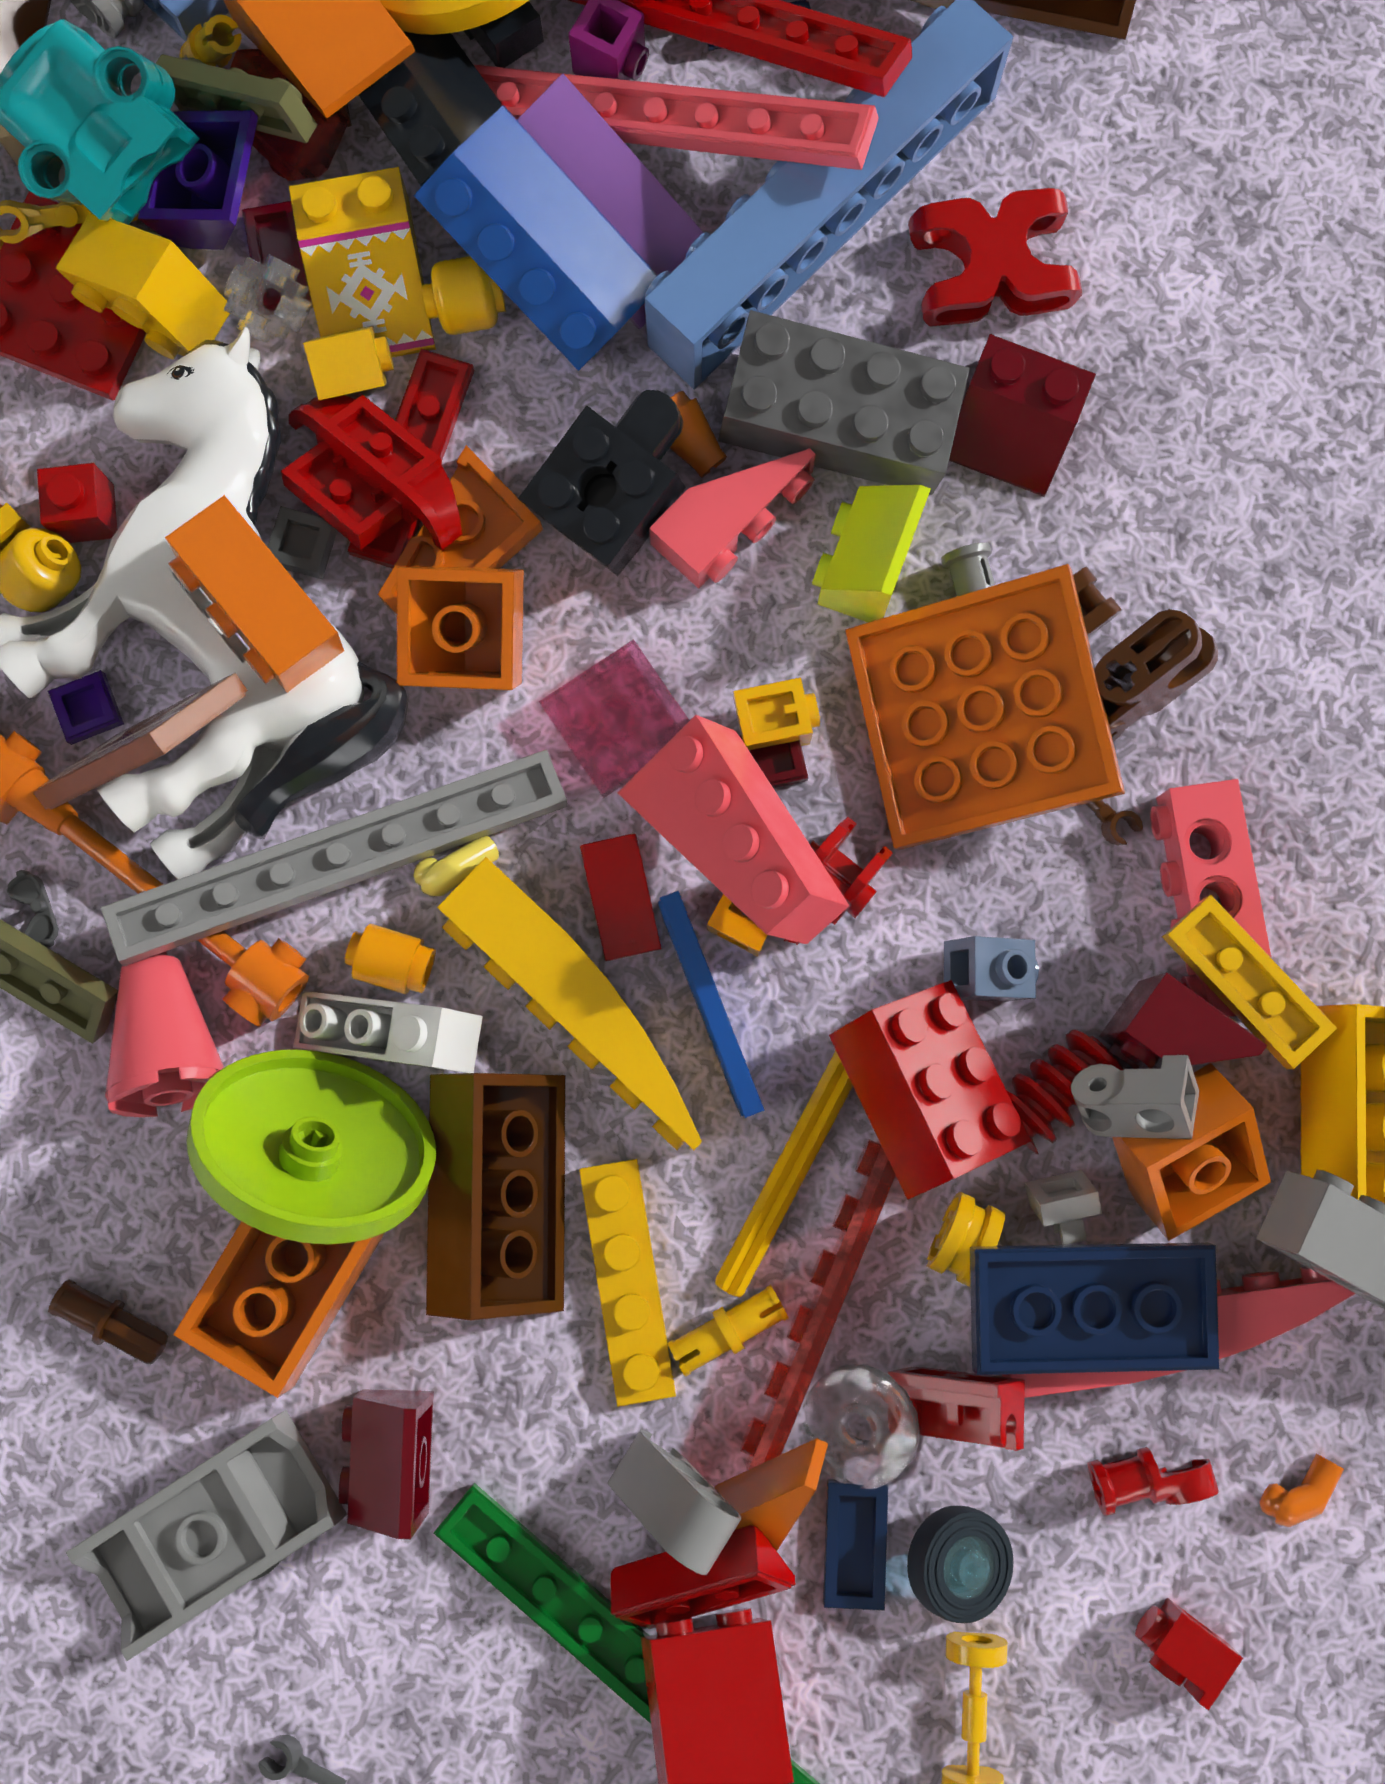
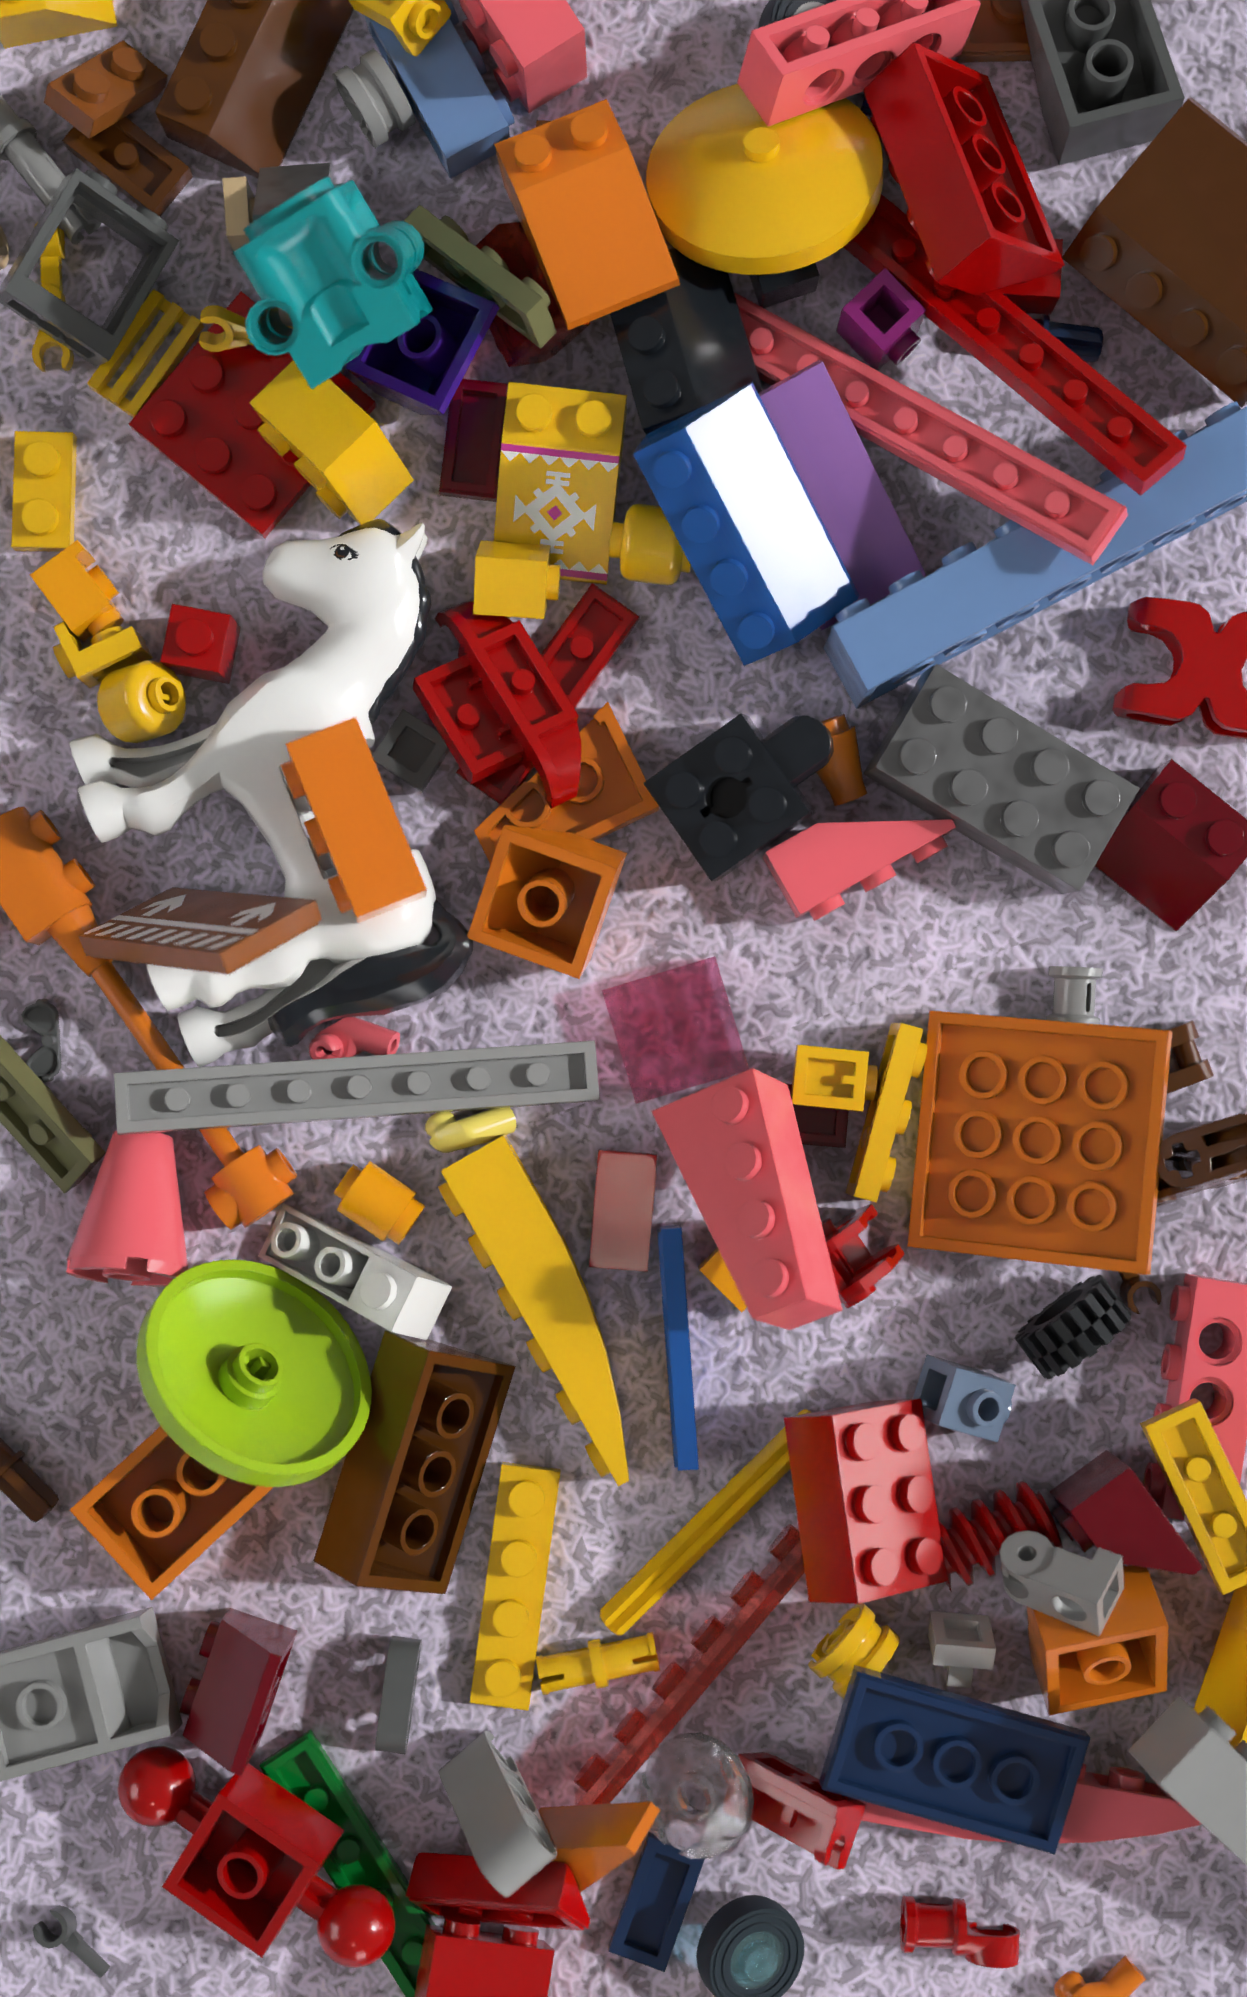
camera: 15 degrees right, 5 degrees up
dark purple tile [48,670,124,745] -> none
yellow pin [179,15,242,68] -> none
clear brick [224,254,312,343] -> none
neon yellow slope [812,485,931,622] -> none
none -> red brick [118,1746,395,1968]
none -> coral arm [309,1017,400,1060]
none -> dark grey beam [375,1636,422,1754]
none -> yellow plate [845,1023,927,1203]
none -> black tyre [1015,1275,1132,1379]

